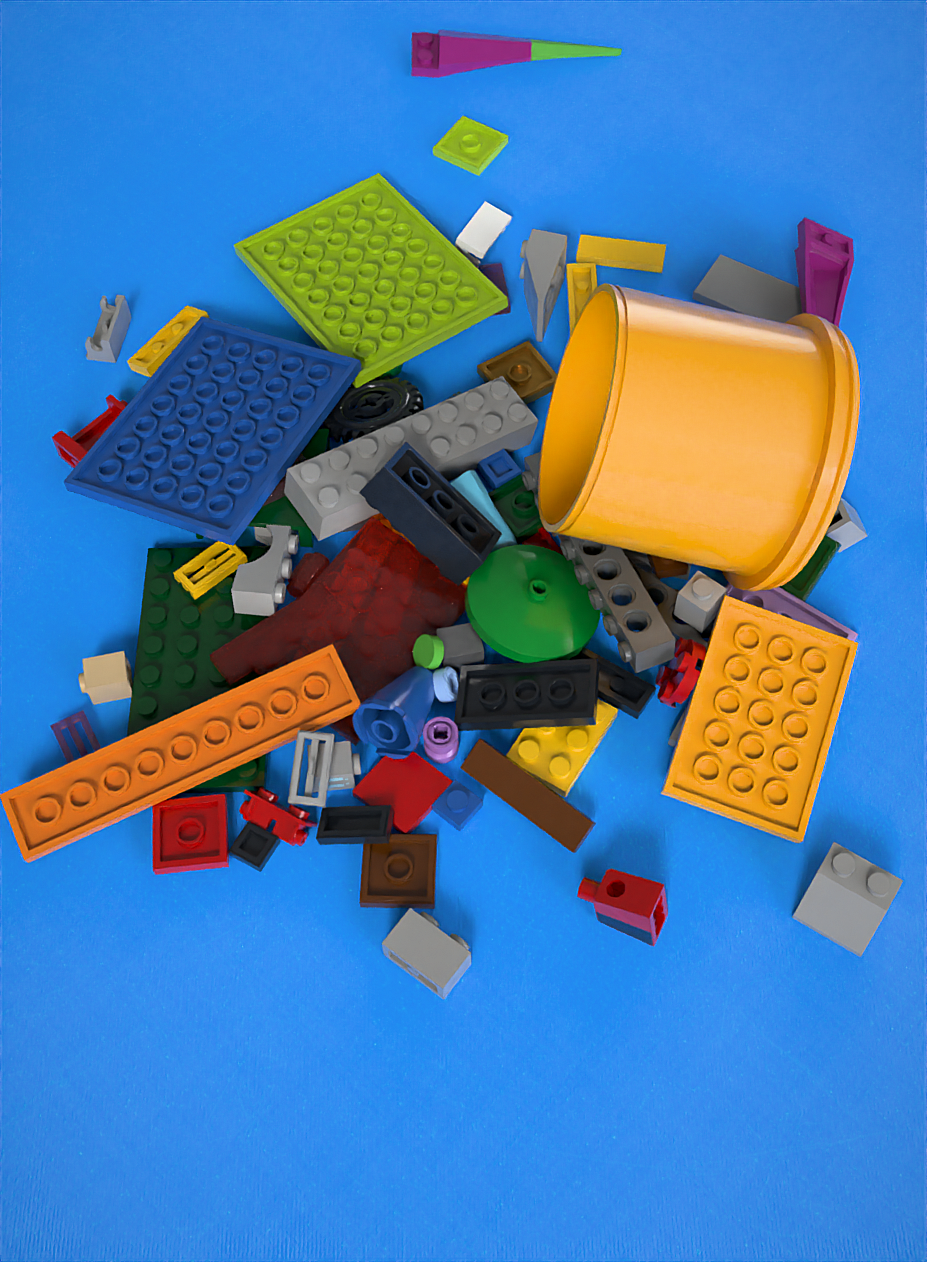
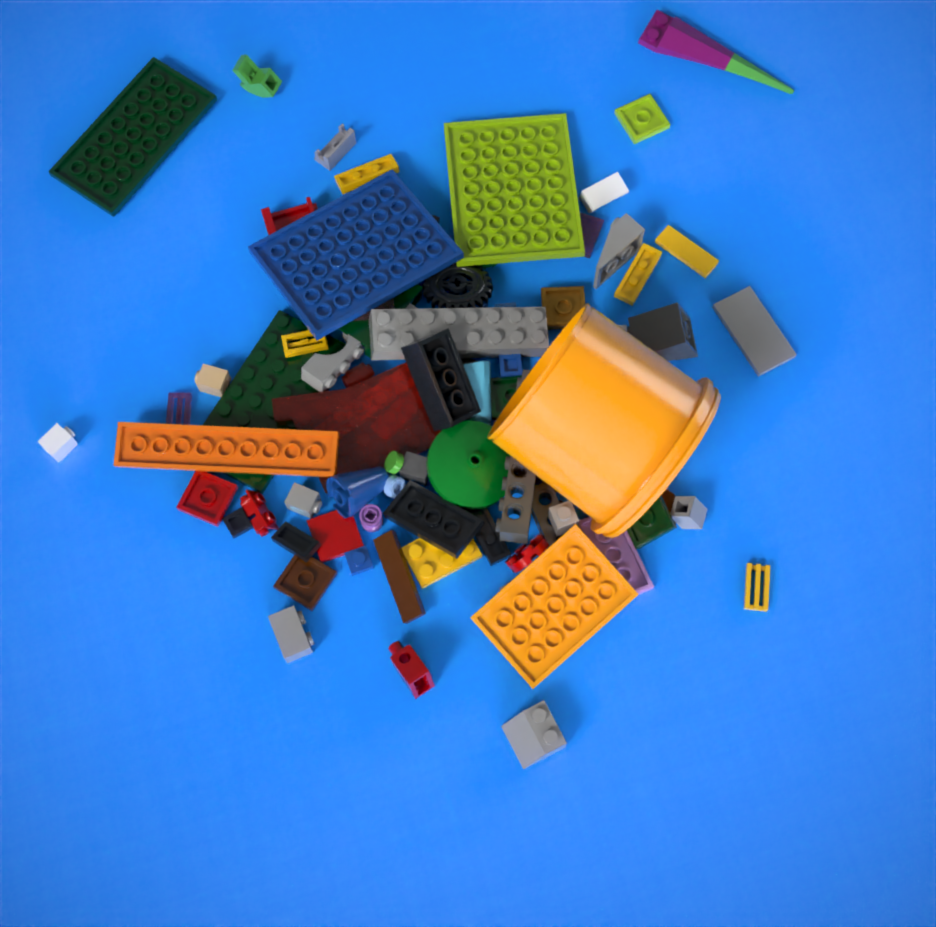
camera: 30 degrees right, 10 degrees up
light grey tile [288,730,335,808] -> none
magenta plate [795,217,854,328] -> none

